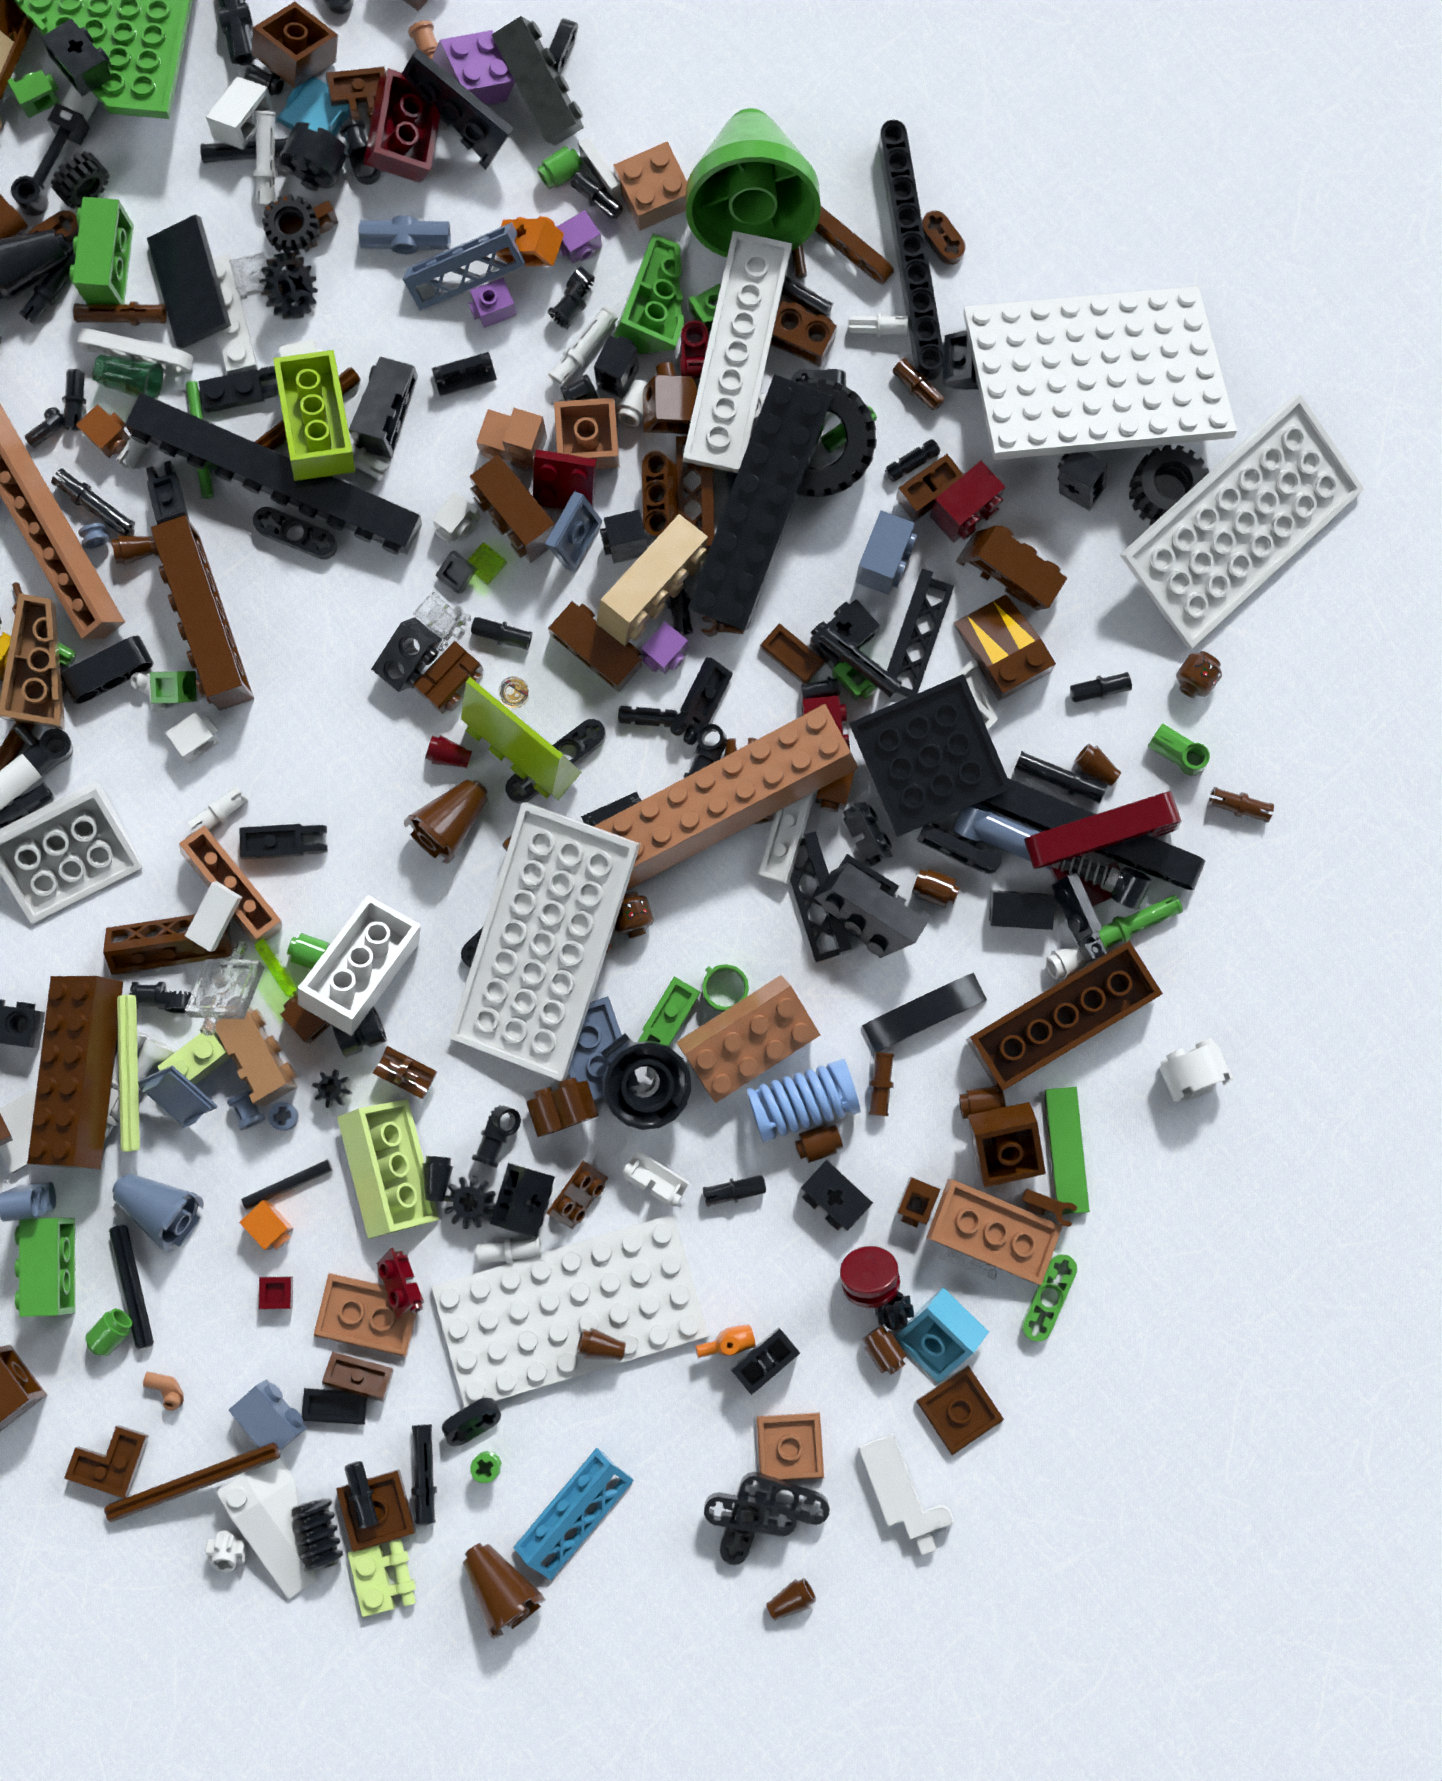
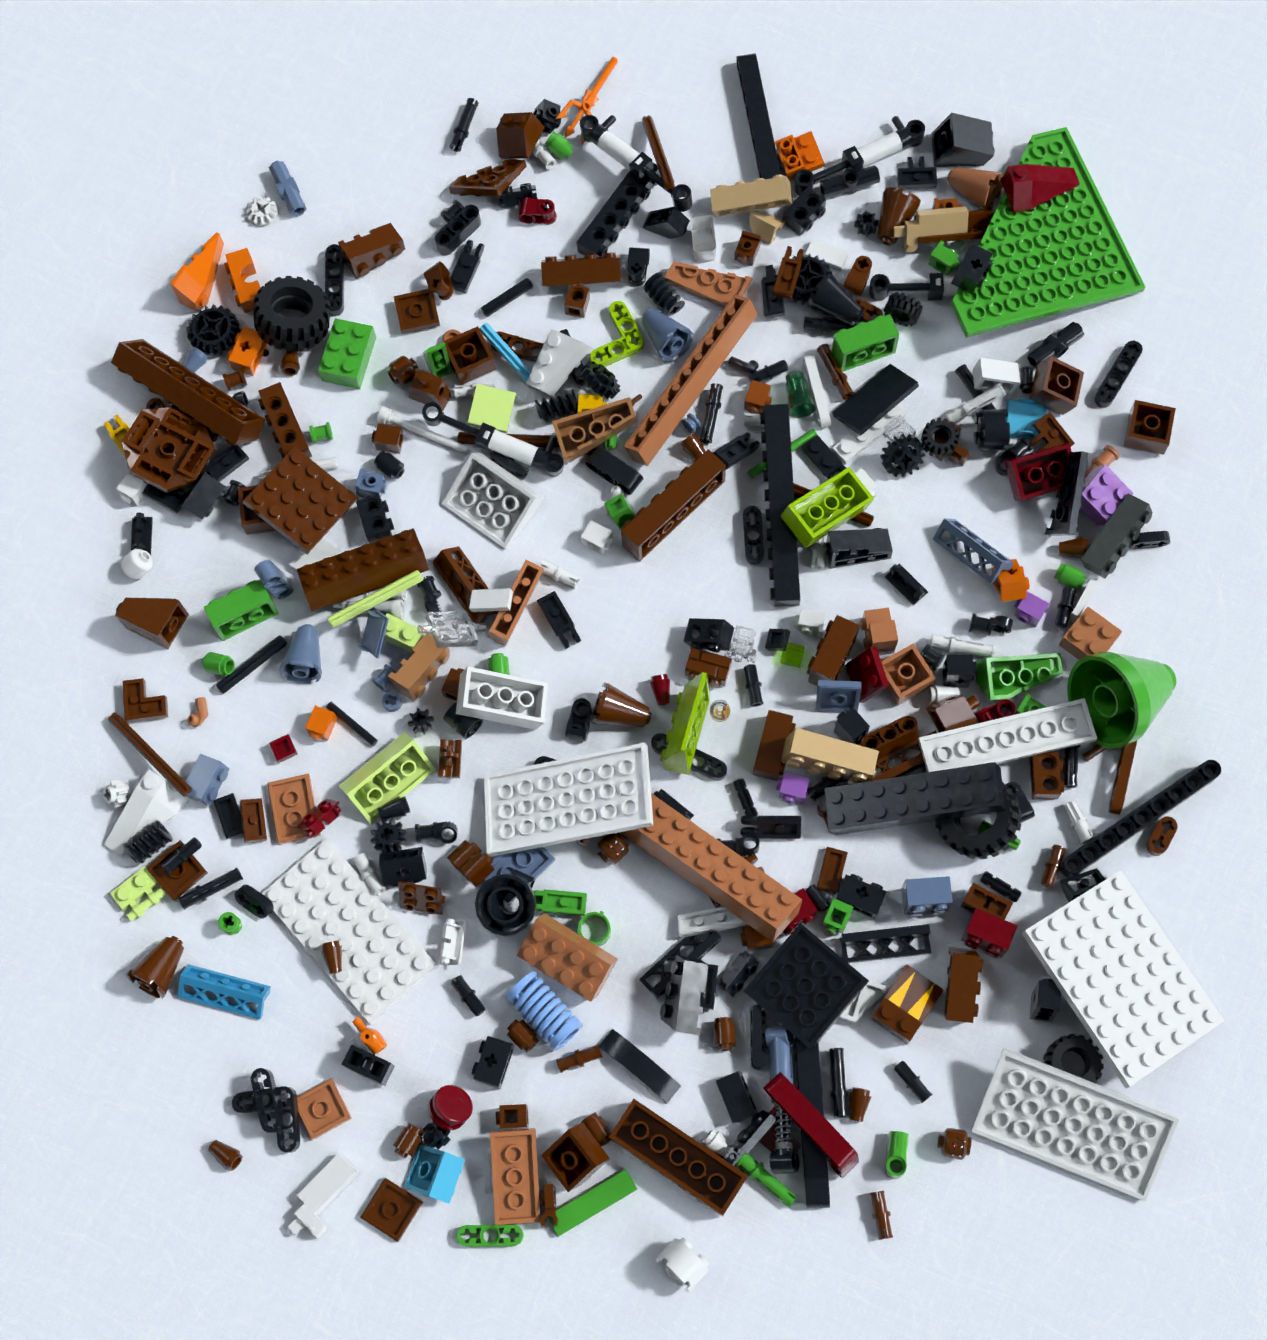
camera: 70 degrees right, 10 degrees down
clear neon green tile [254,939,298,998] -> none
sand blue piece [358,215,451,254] -> none
medium lavender brick [468,278,517,328] -> none
black pin [818,626,902,698] -> none
none -> black piece [565,698,592,741]
none -> reddish brown cone [1059,537,1089,557]

